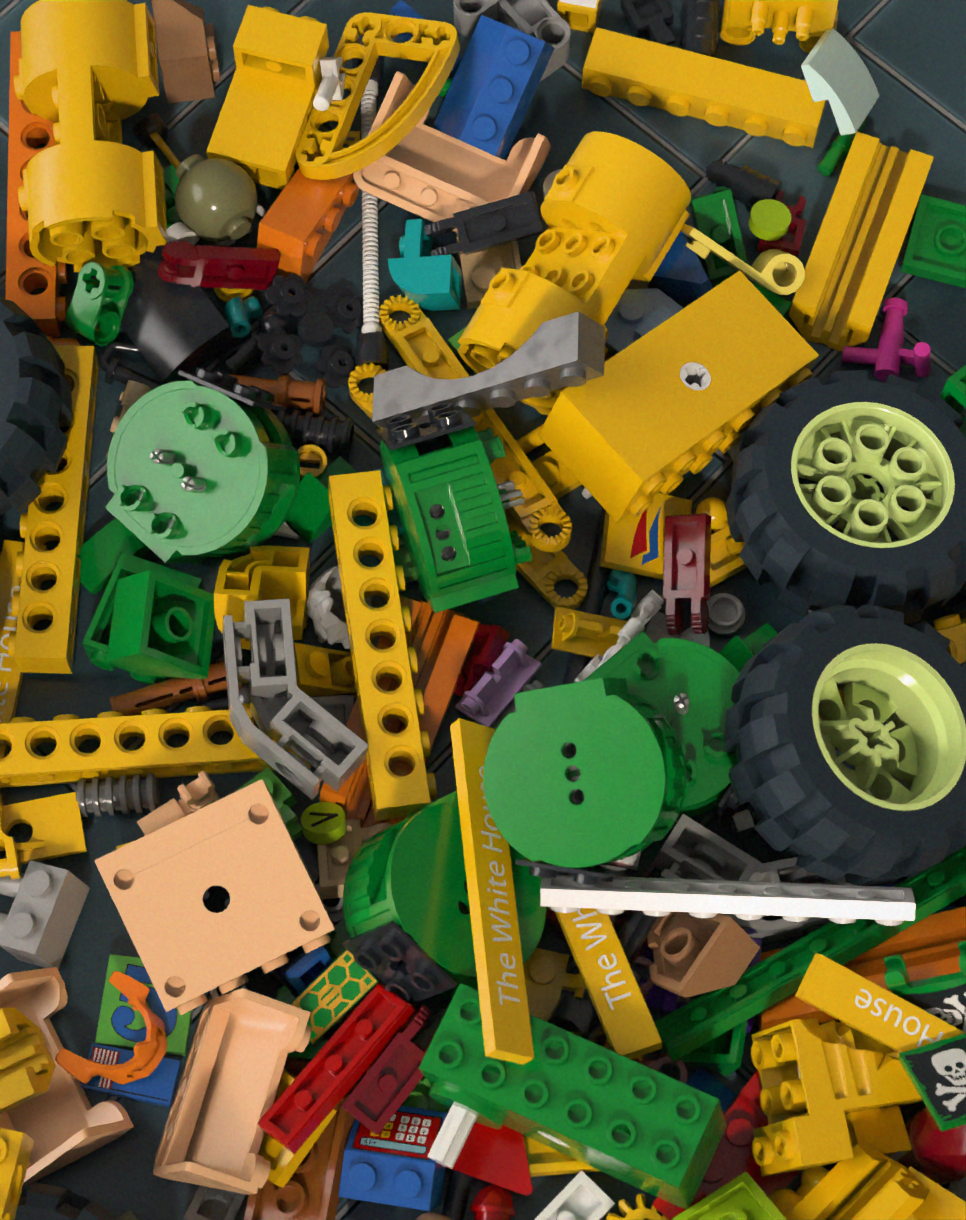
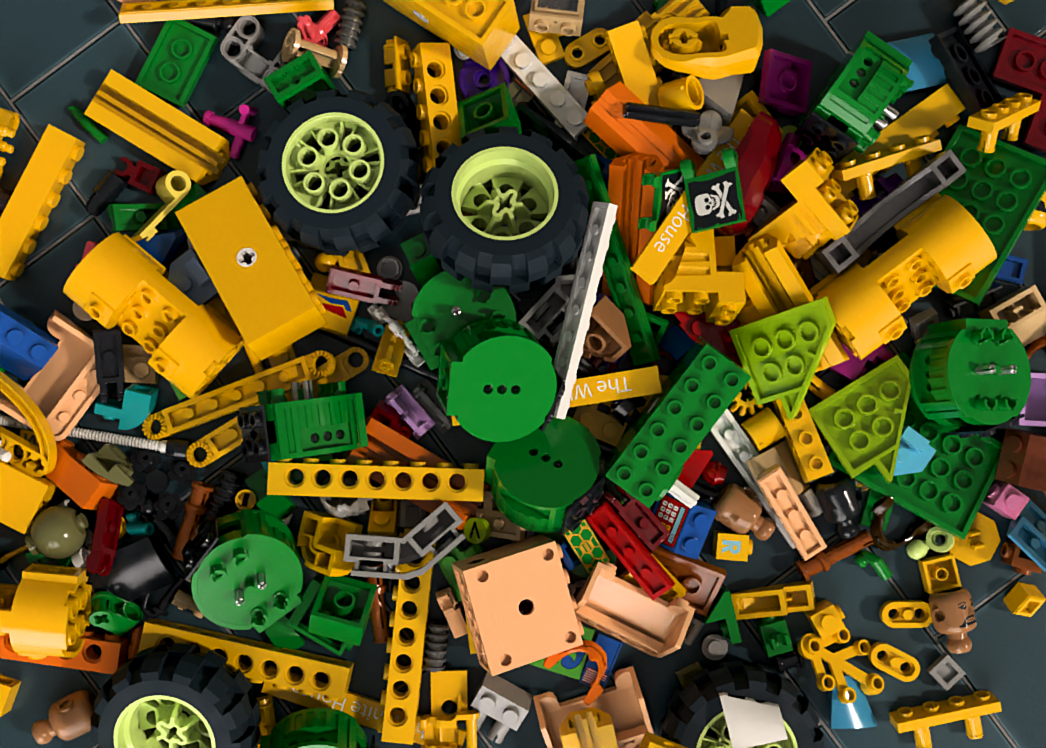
camera: 80 degrees left, 20 degrees up
flat silver arch [372,311,605,428] -> none
yellow tile [450,718,534,1065] -> none
lime tile [748,199,791,241] -> none
light aqua slope [801,29,880,136] -> none
none -> olive slope [82,443,134,486]

